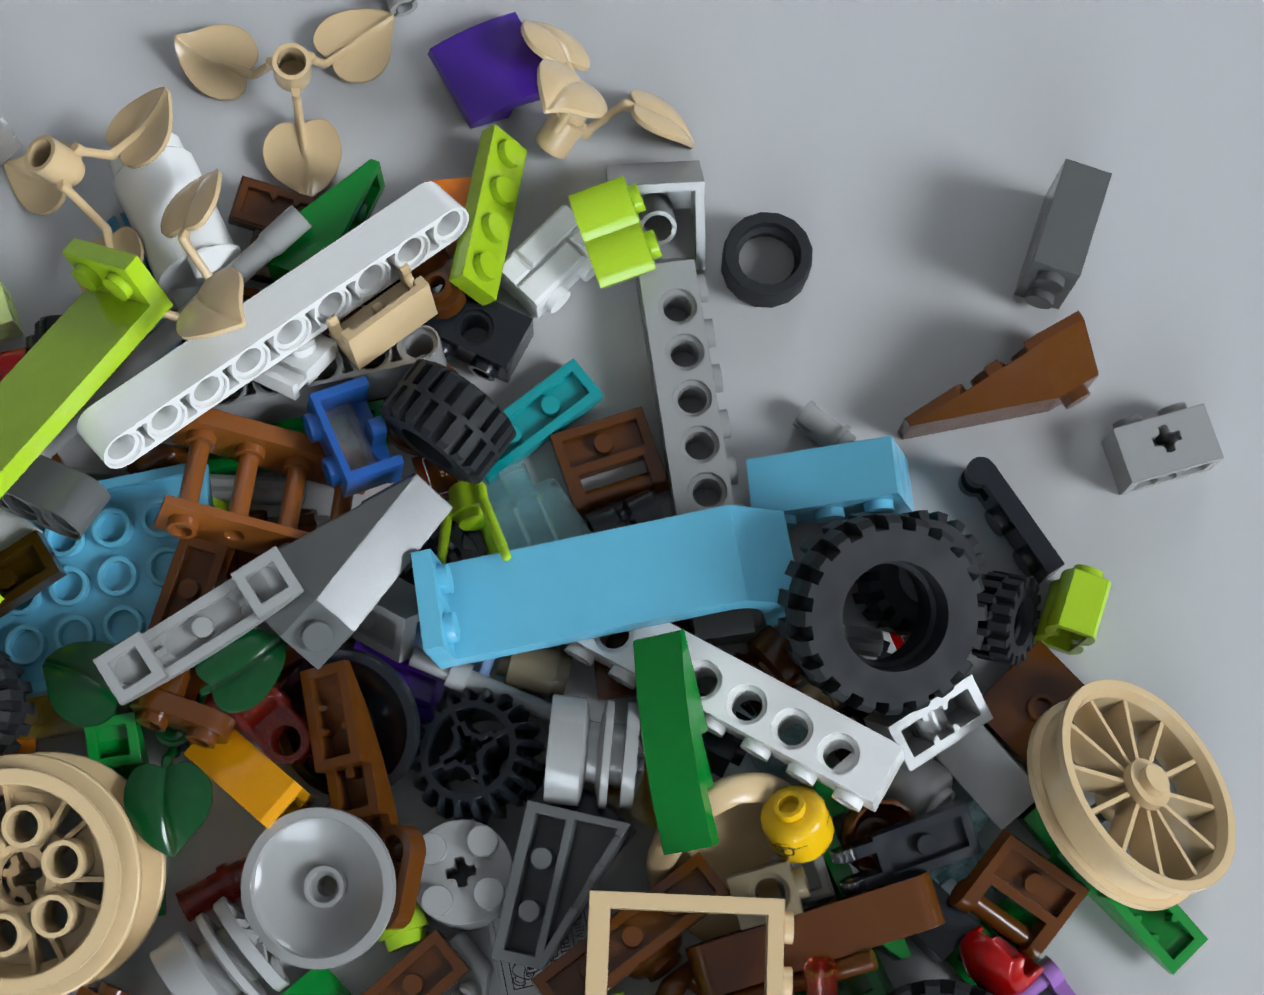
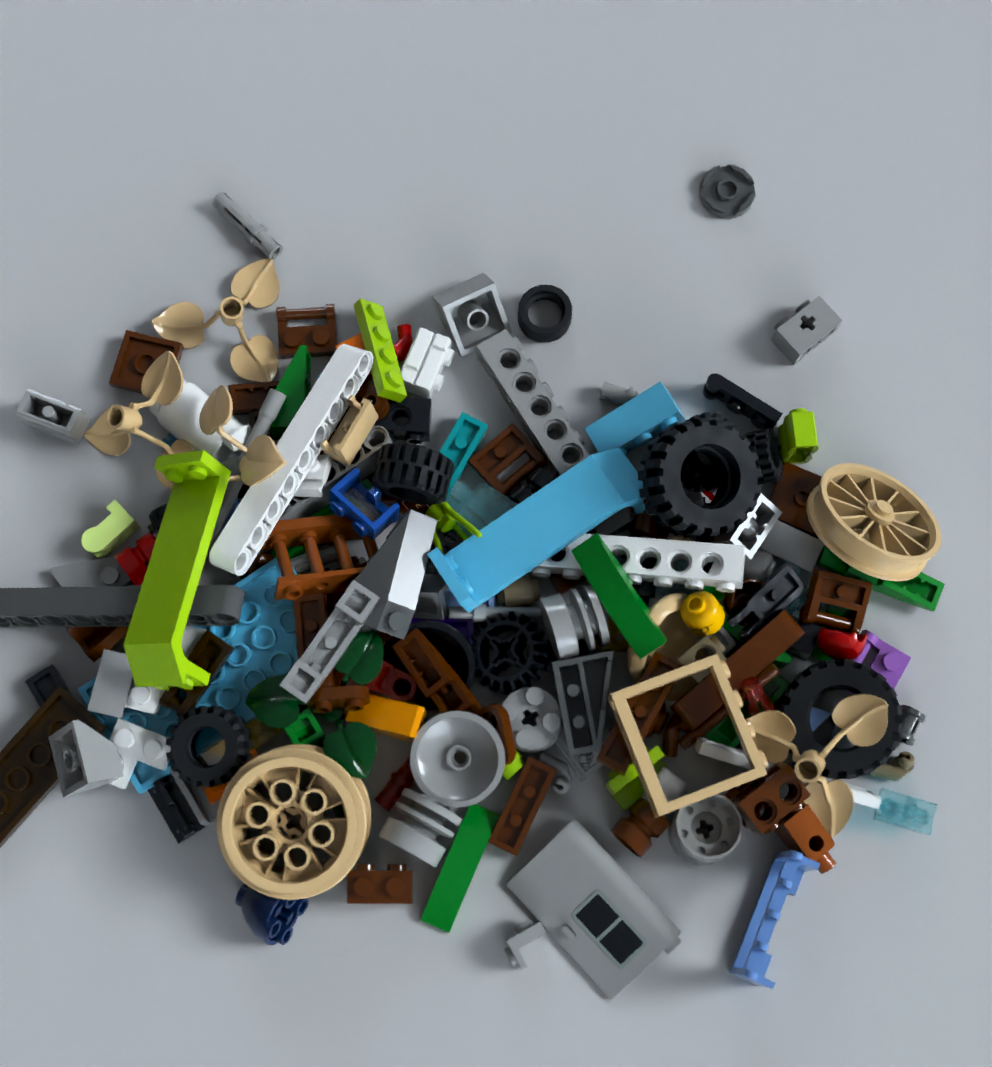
camera: 20 degrees left, 0 degrees up
dark purple slope [428,12,543,129] -> none
tan plant [520,19,695,159] -> none
lime brick [568,176,663,289] -> none
reddish brown wedge [898,311,1099,440] -> none
dark grey brick [1014,159,1112,309] -> none
none -> reddish brown plate [109,330,184,394]
none -> reddish brown plate [277,303,337,359]
none -> red arm [393,324,413,363]
none -> dark grey tile [699,164,755,219]

